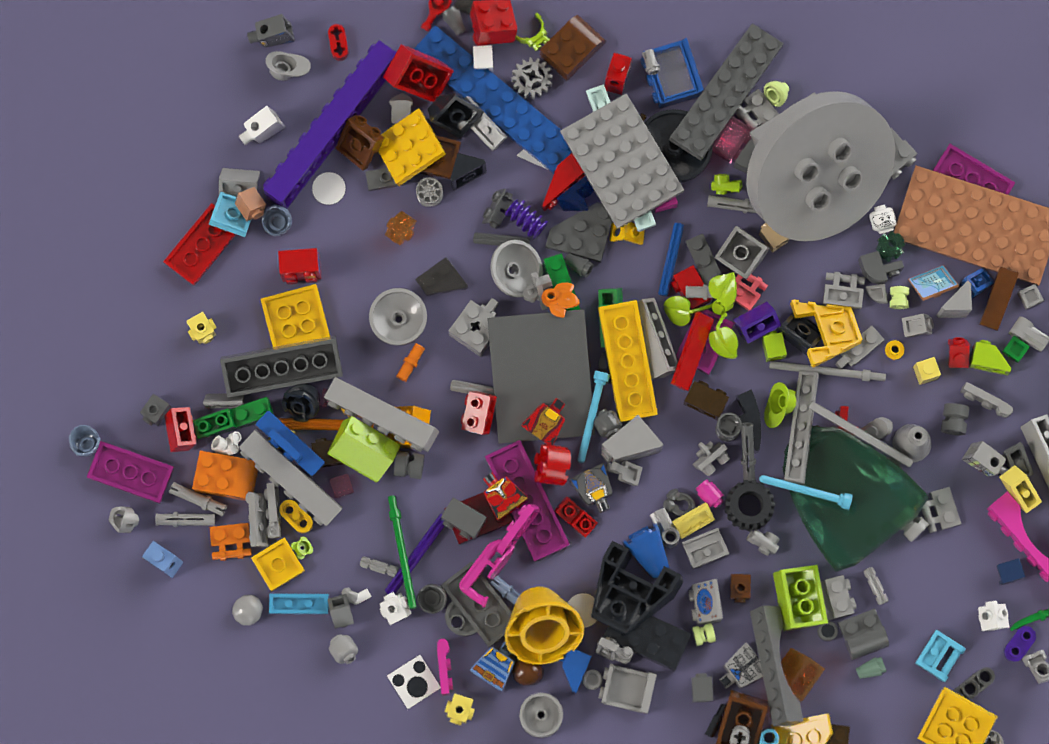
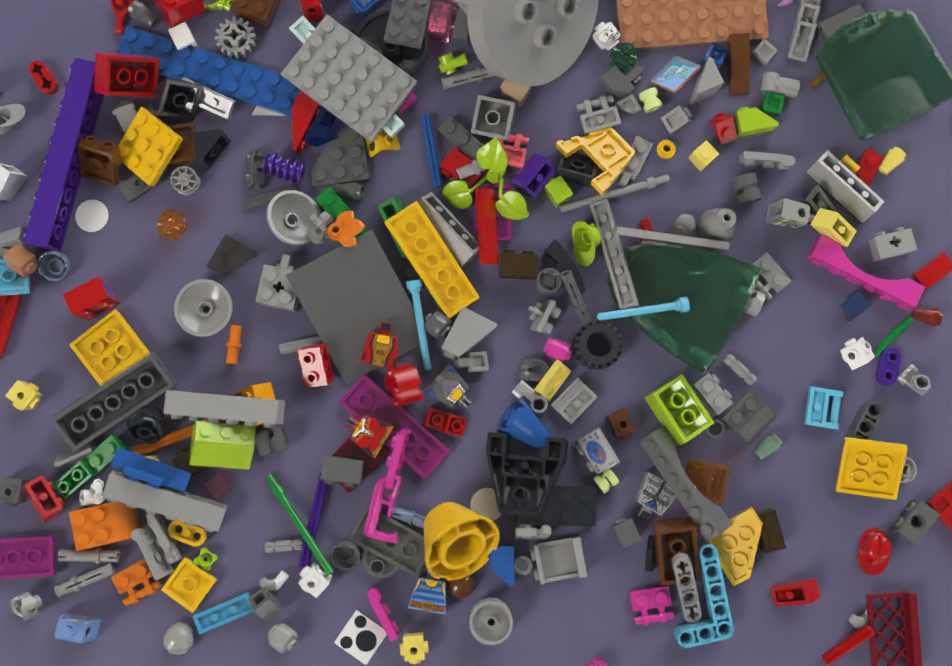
camera: 30 degrees left, 5 degrees up
light grey plate [746,529,780,556] -> none

